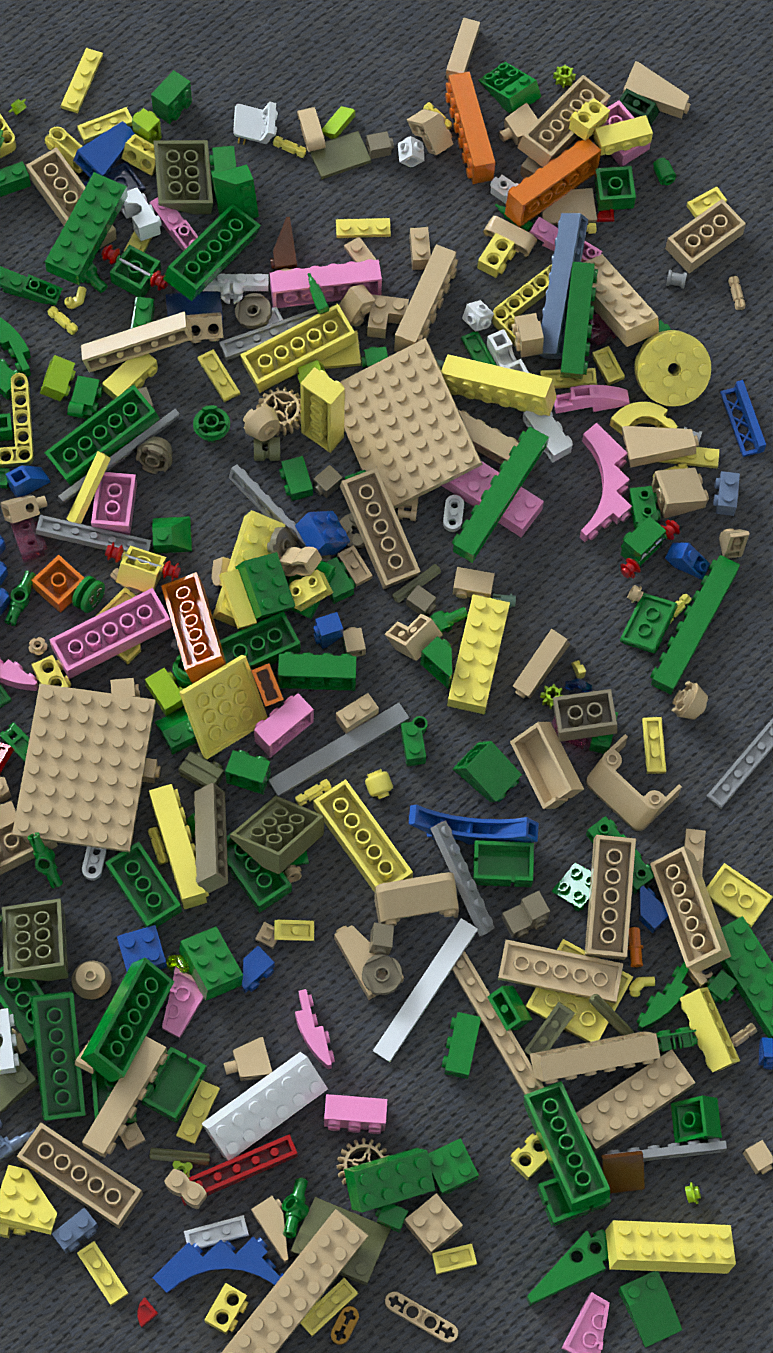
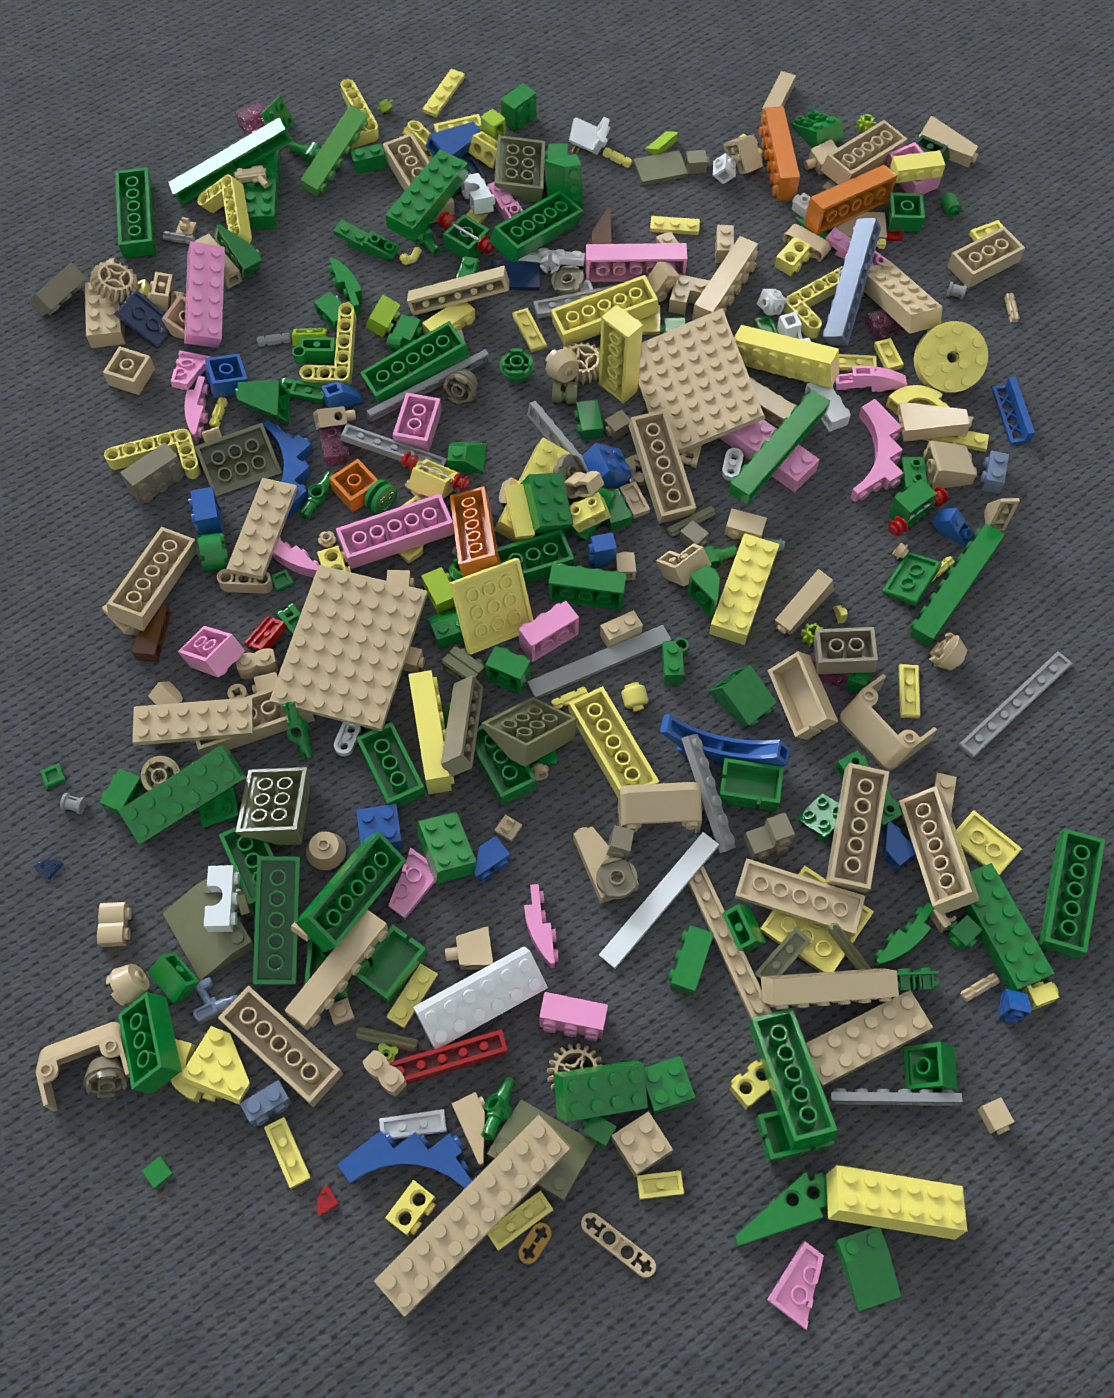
camera: 10 degrees right, 5 degrees down
light yellow axle [47,306,78,335] -> none
light yellow tile [67,451,111,524] -> none
light yellow axle [148,827,169,865] -> none
clear neon green arm [166,954,189,973] -> none
tan brick [187,312,223,343] -> none
orange brick [251,664,284,707] -> none
light yellow plate [274,920,314,941] -> none
tan beam [297,107,326,152] -> none
green piece [307,273,329,315] -> none
tan brick [511,313,544,357] -> none
green brick [560,262,598,379] -> none
clear blue tile [565,678,592,692] -> none
light yellow brick [568,98,610,141] -> none
reddish brown tile [601,1151,645,1193] -> none
orange axle [628,927,643,967] -> none
light yellow arm [629,976,655,997] -> none
light yellow brick [680,987,740,1072] -> none
lime plate [685,1182,701,1204] -> none

